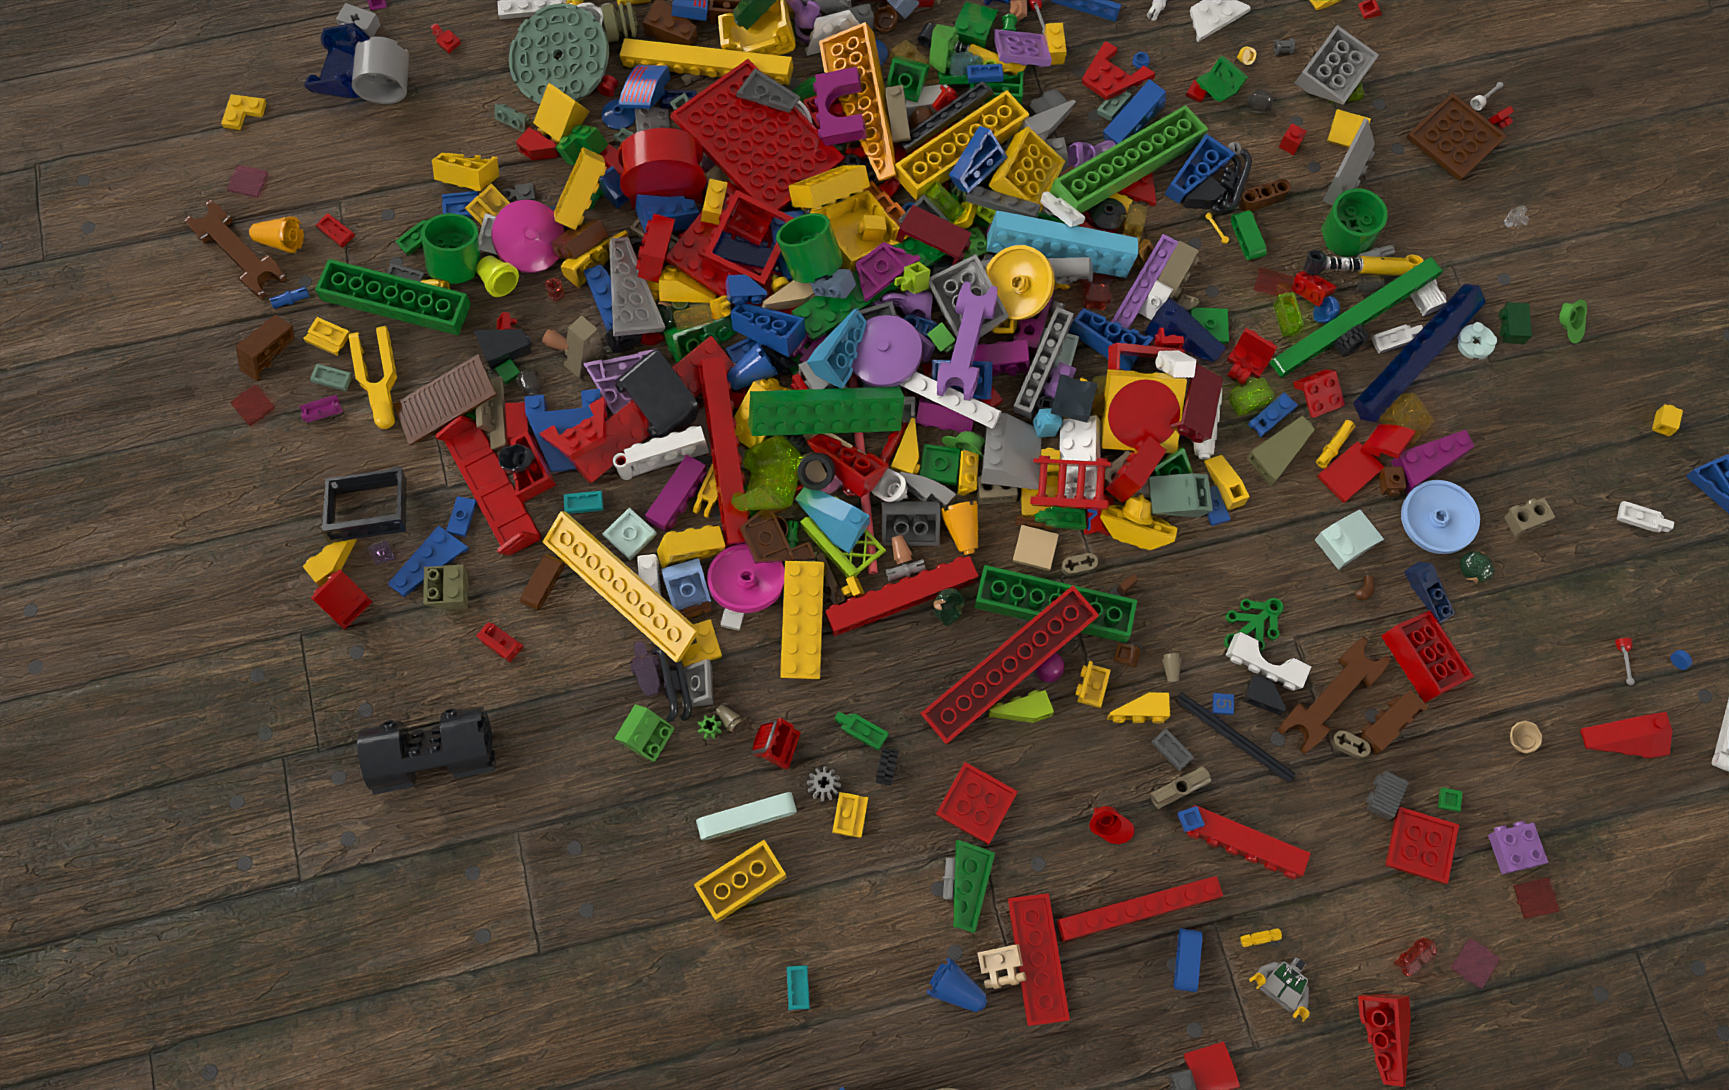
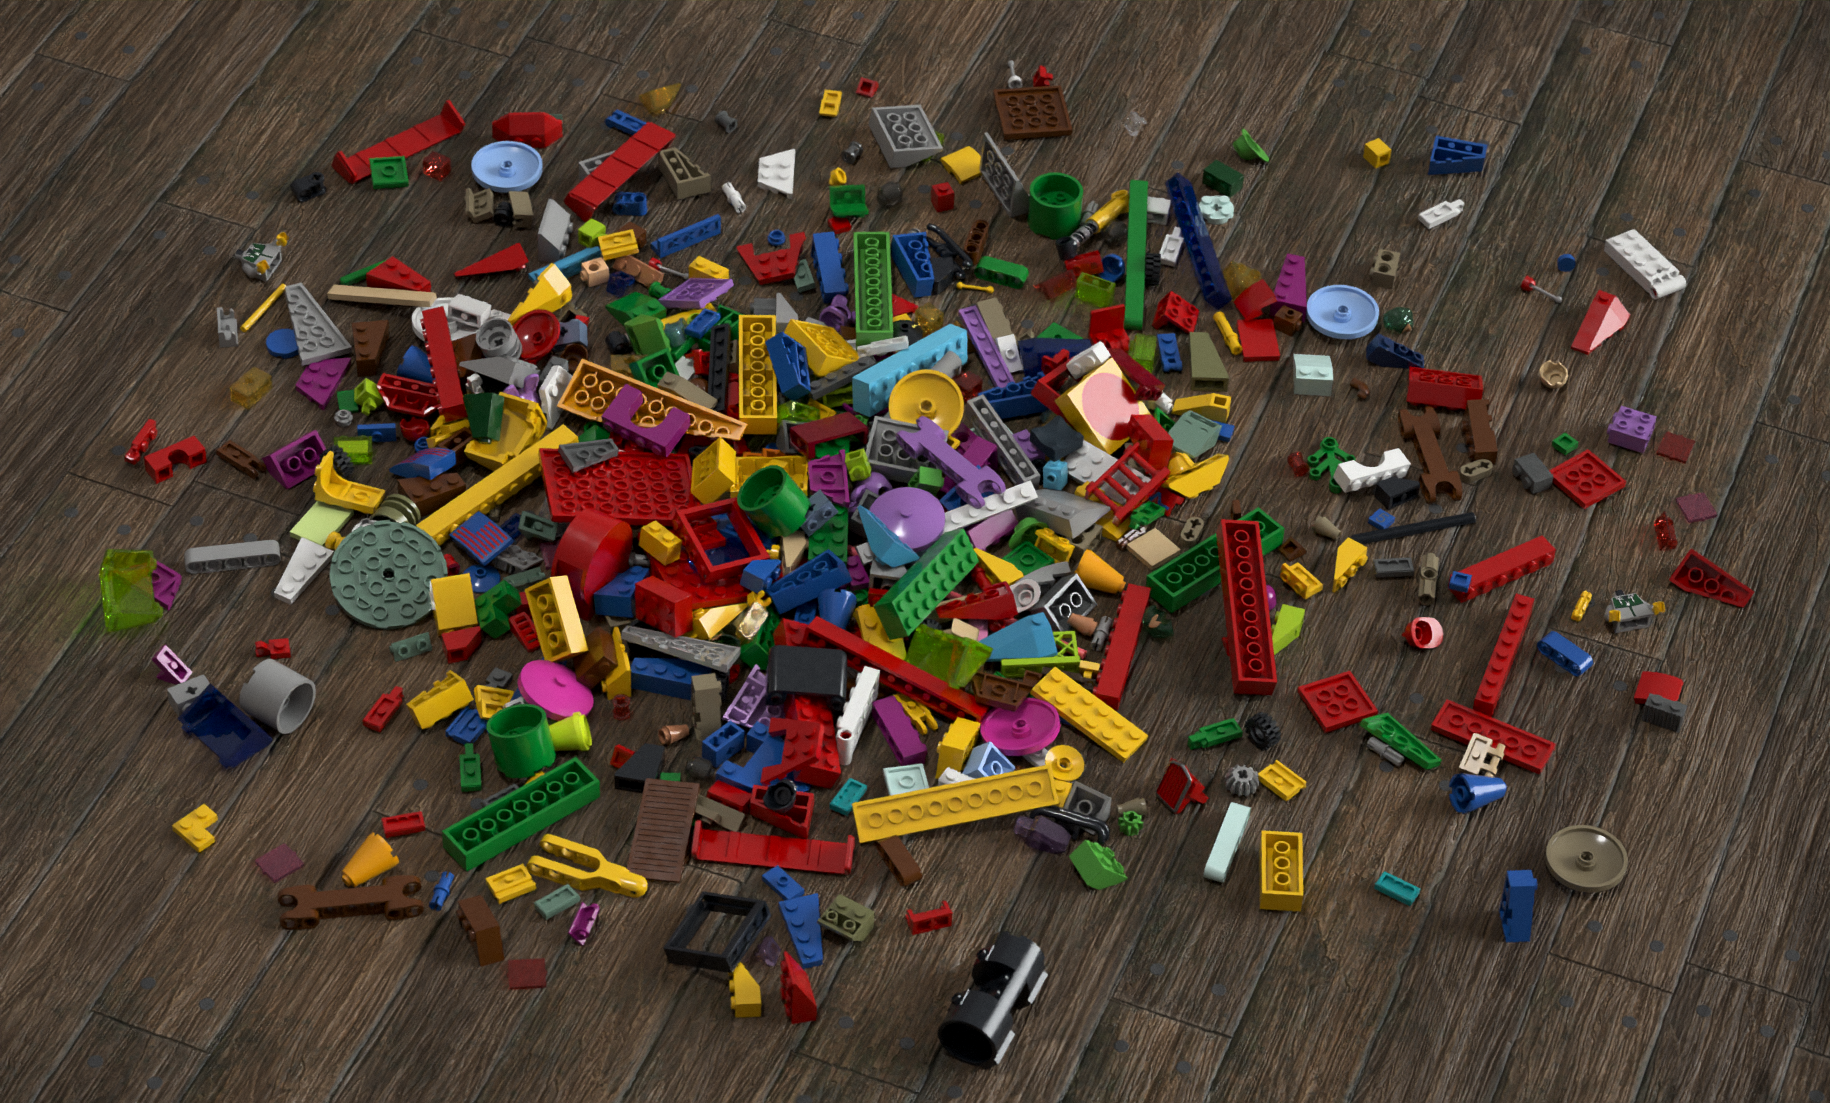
camera: 55 degrees left, 25 degrees down
black tyre [797,453,835,490] -> none
none -> red hinge [362,686,404,732]
none -> blue brick [702,720,745,768]
none -> yellow dish [1045,745,1084,782]
none -> clear red bush [1287,452,1310,477]

